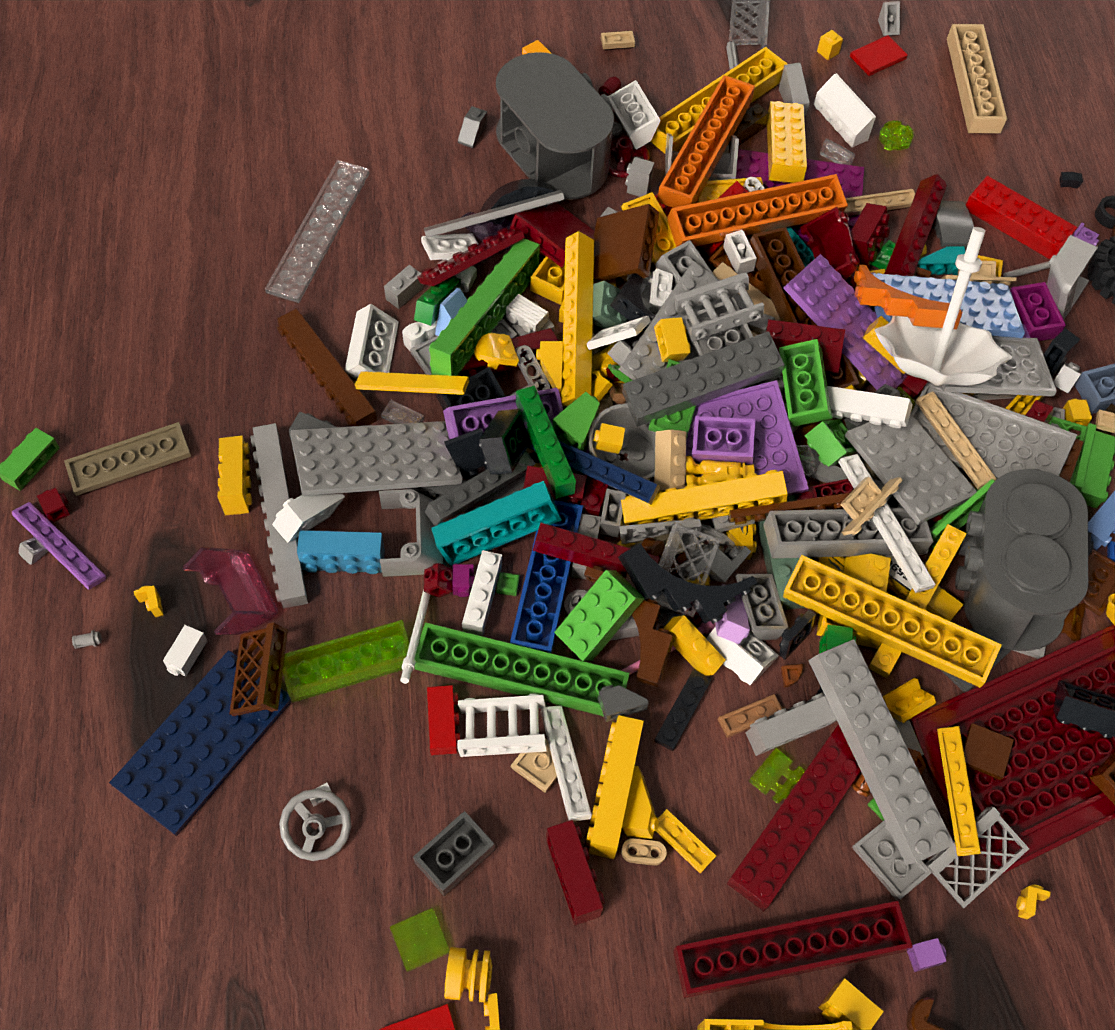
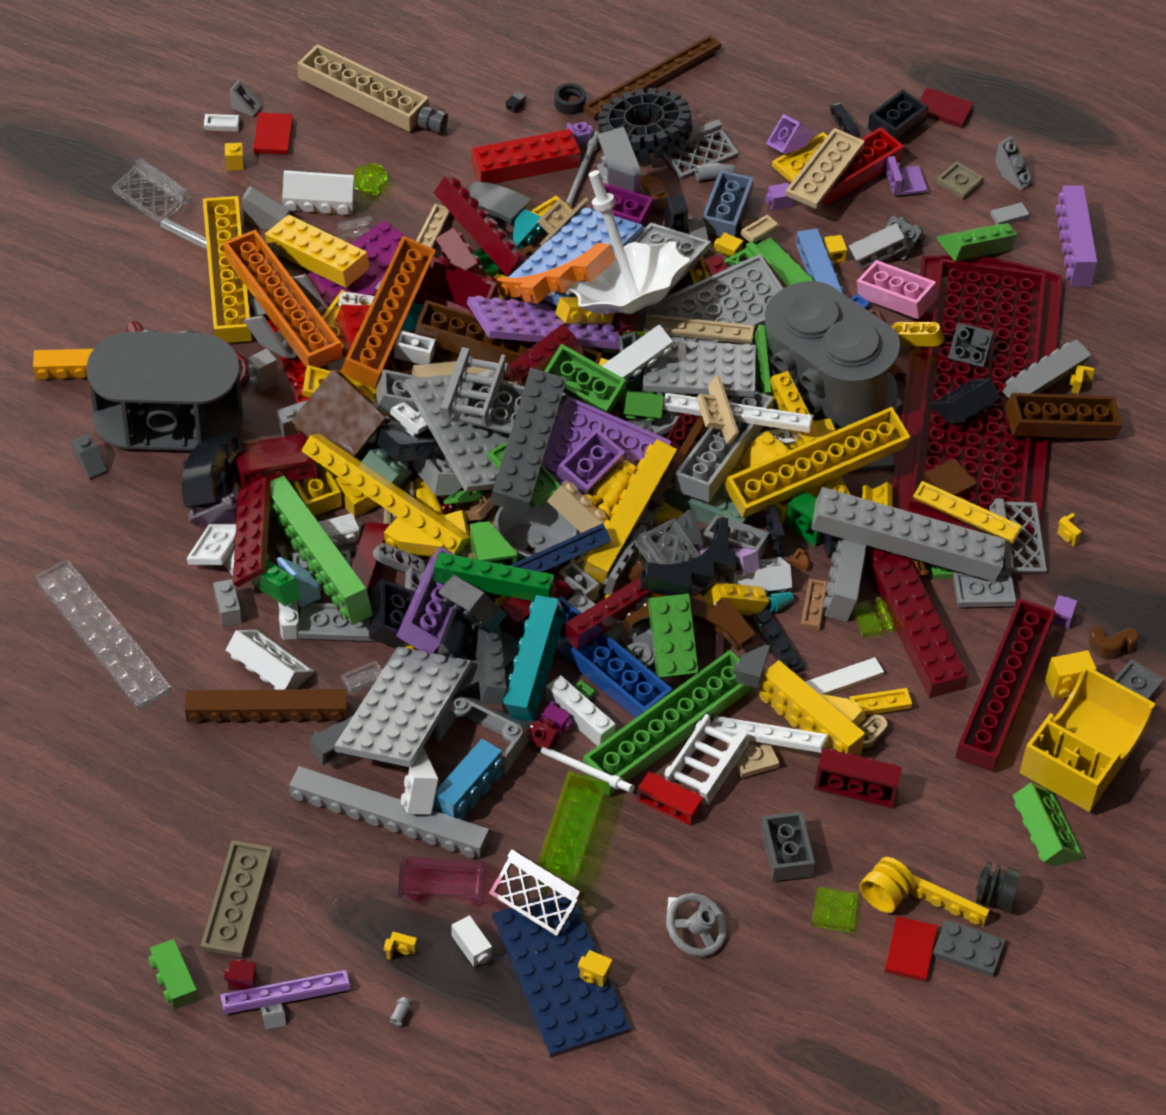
camera: 55 degrees left, 10 degrees down
yellow wedge [218,436,252,516] -> none
yellow tile [355,372,469,395] -> none
light grey tile [424,190,564,238] -> none
yellow slope [474,333,519,370] -> none
white tile [586,316,651,350] -> none
yellow brick [593,423,625,454] -> none
tan plate [601,31,635,49] -> none
white slope [607,80,661,149] -> none
yellow brick [654,317,691,362] -> none
none -> white tile [204,114,240,132]
none -> dark grey wheel [417,106,448,134]
none -> yellow brick [578,950,612,987]
none -> reddish brown slope [640,173,669,215]
none -> teal cone [765,591,793,612]
none -> white tile [805,657,884,695]

